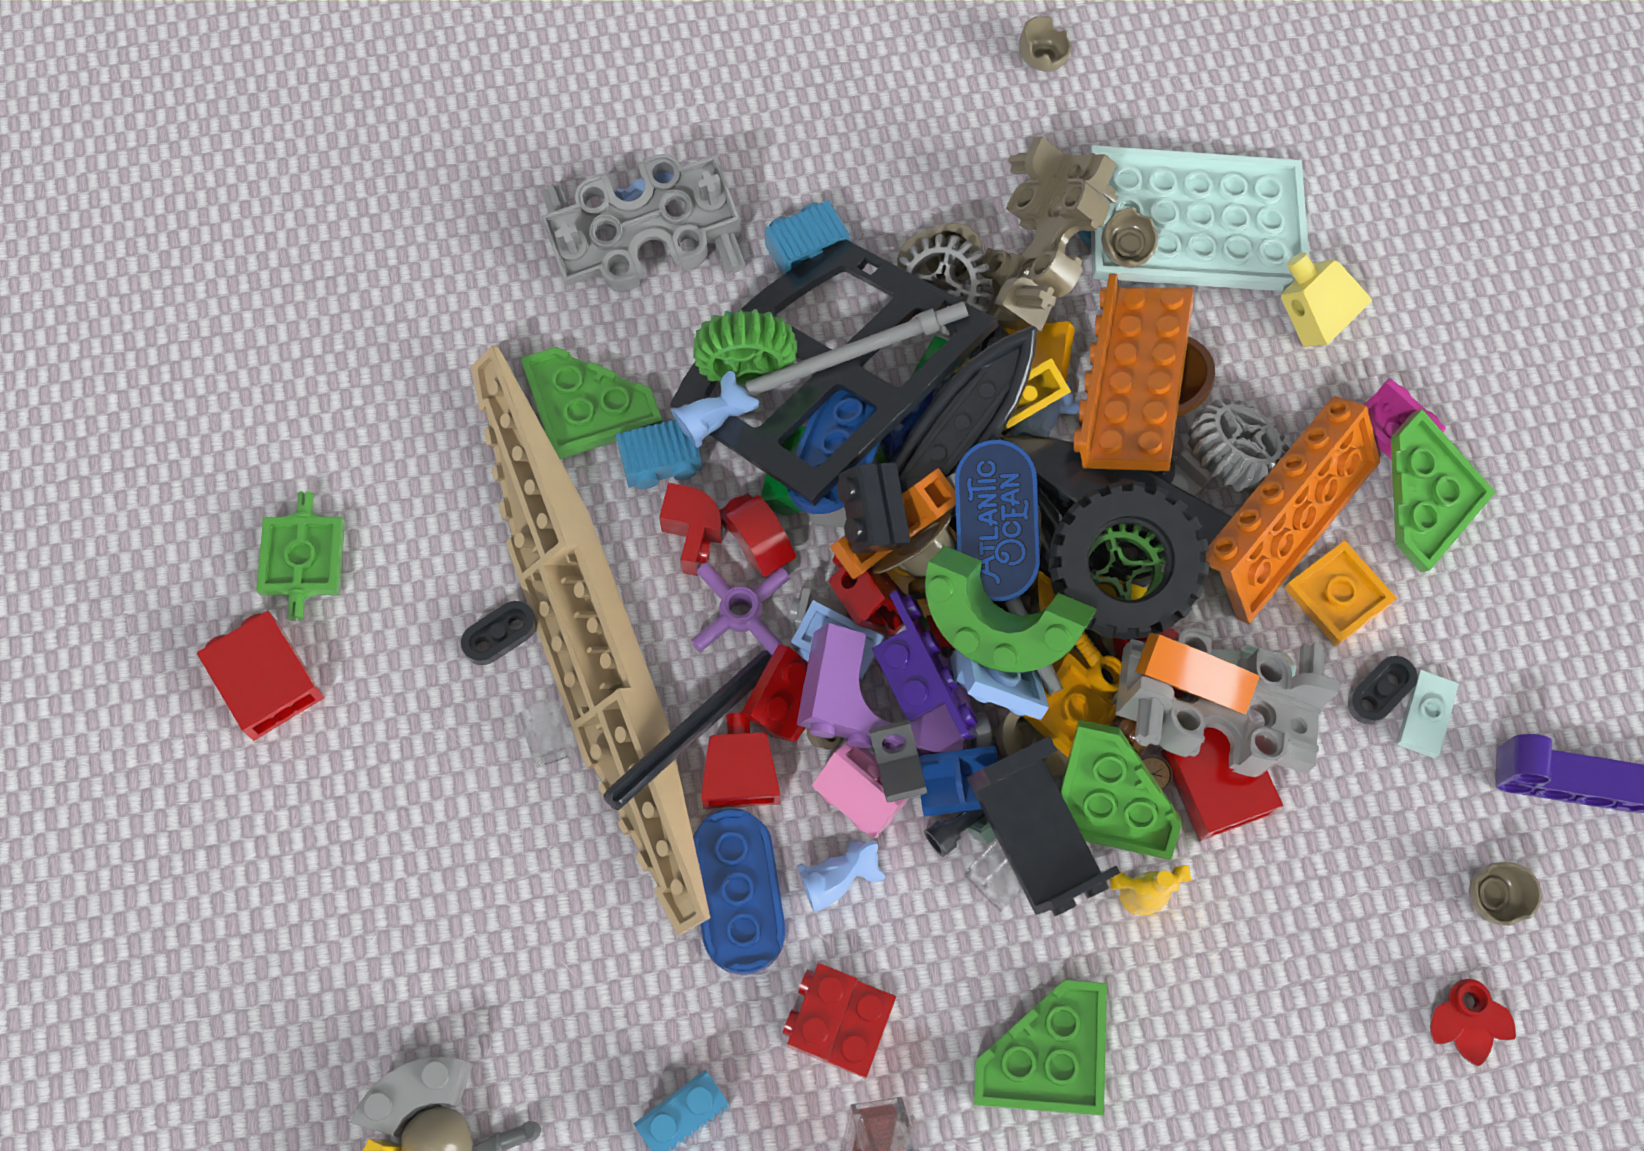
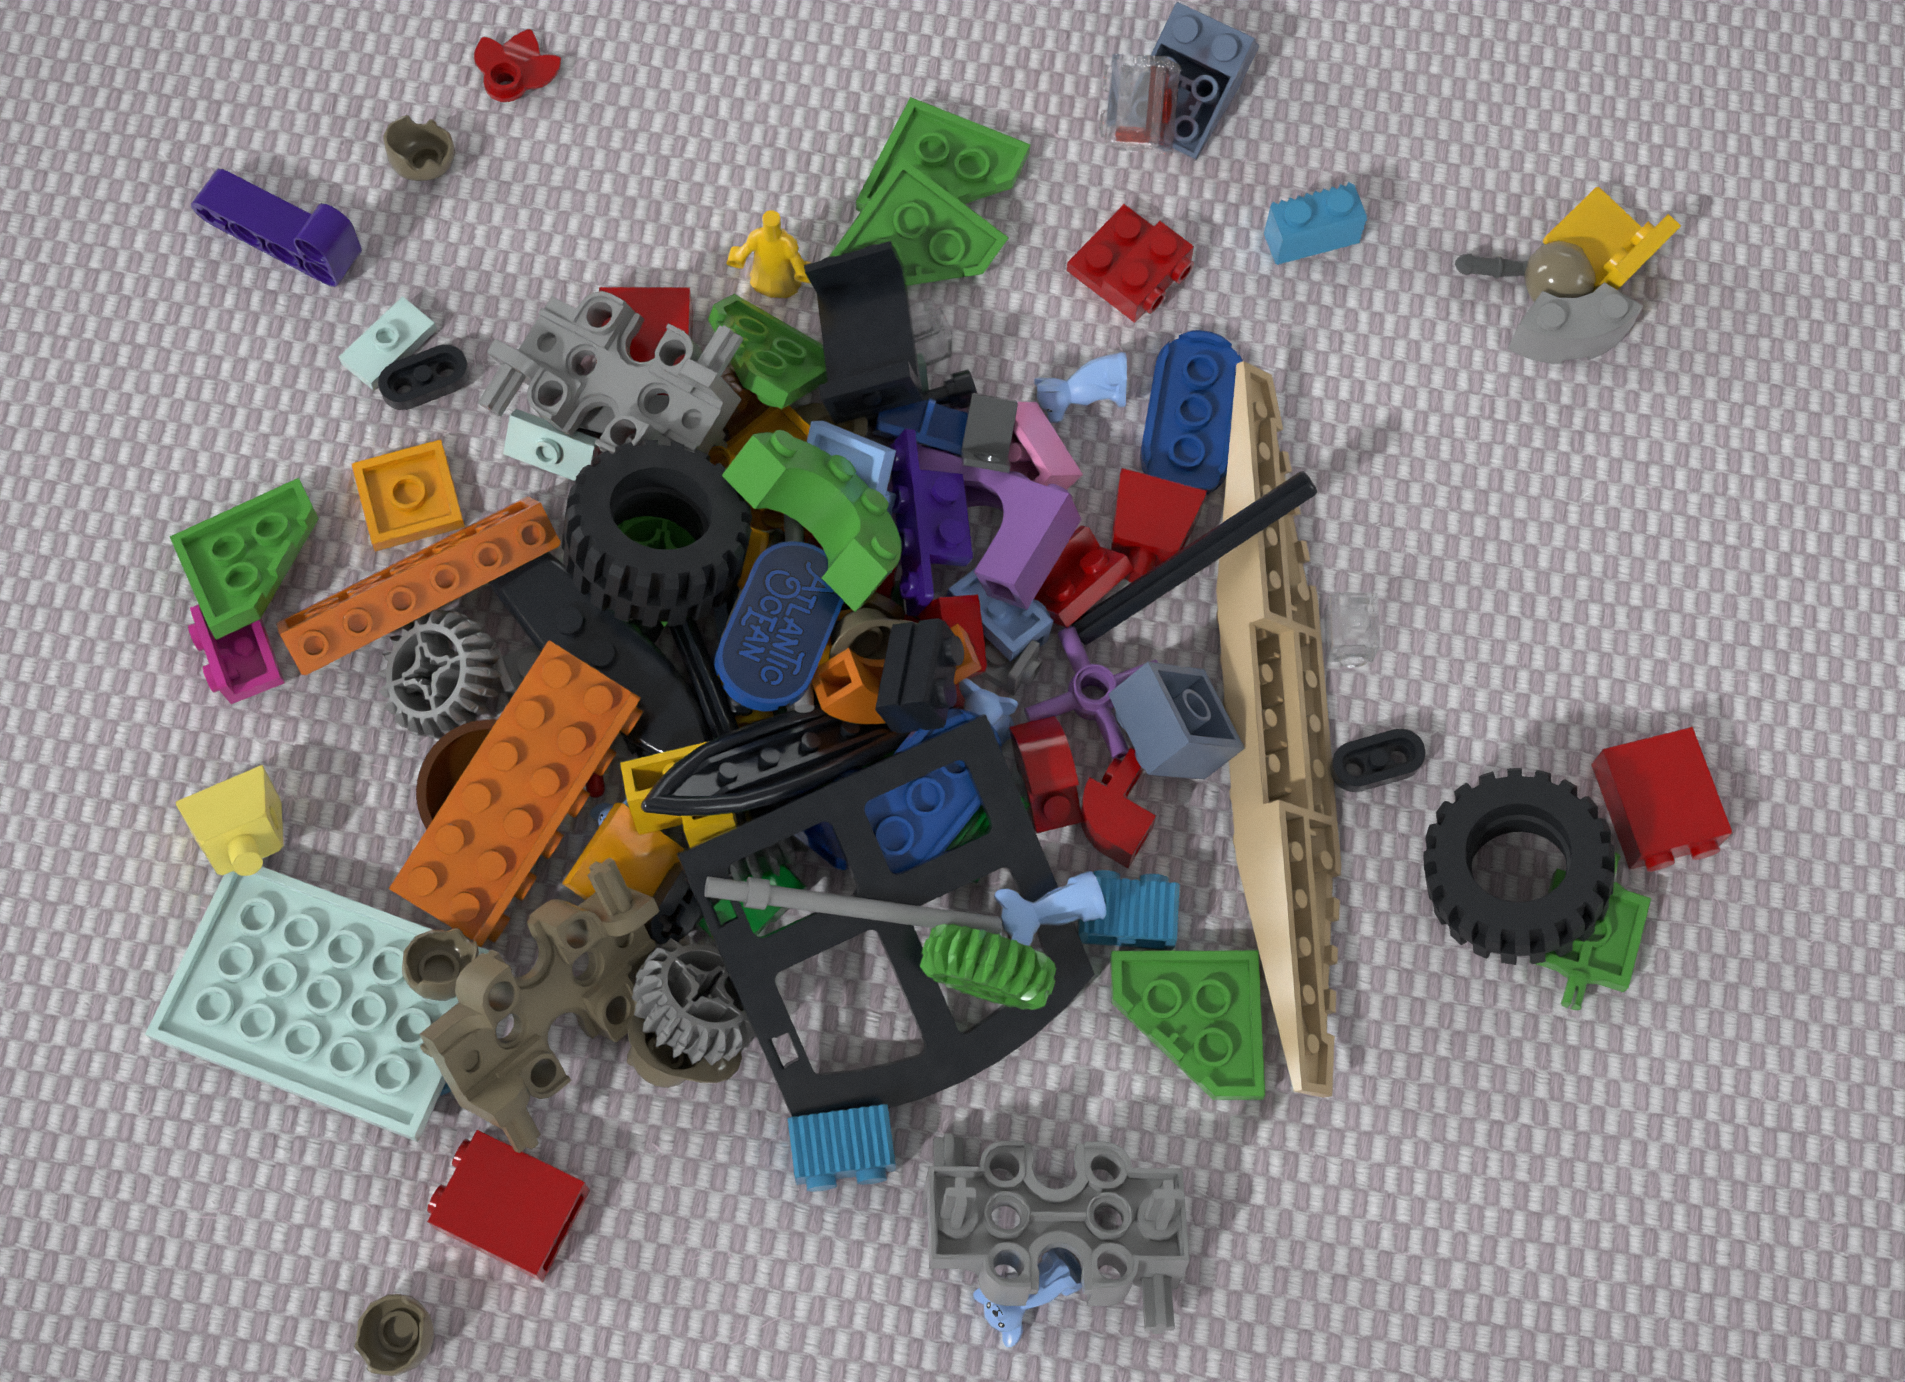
camera: 160 degrees left, 0 degrees up
slope [1135,633,1260,715] -> none
none -> red brick [427,1130,590,1283]
none -> bright green plate [828,157,1009,286]
none -> light blue animal [959,678,1018,745]
none -> sand blue brick [1108,661,1245,780]
none -> black tyre [1423,768,1615,965]

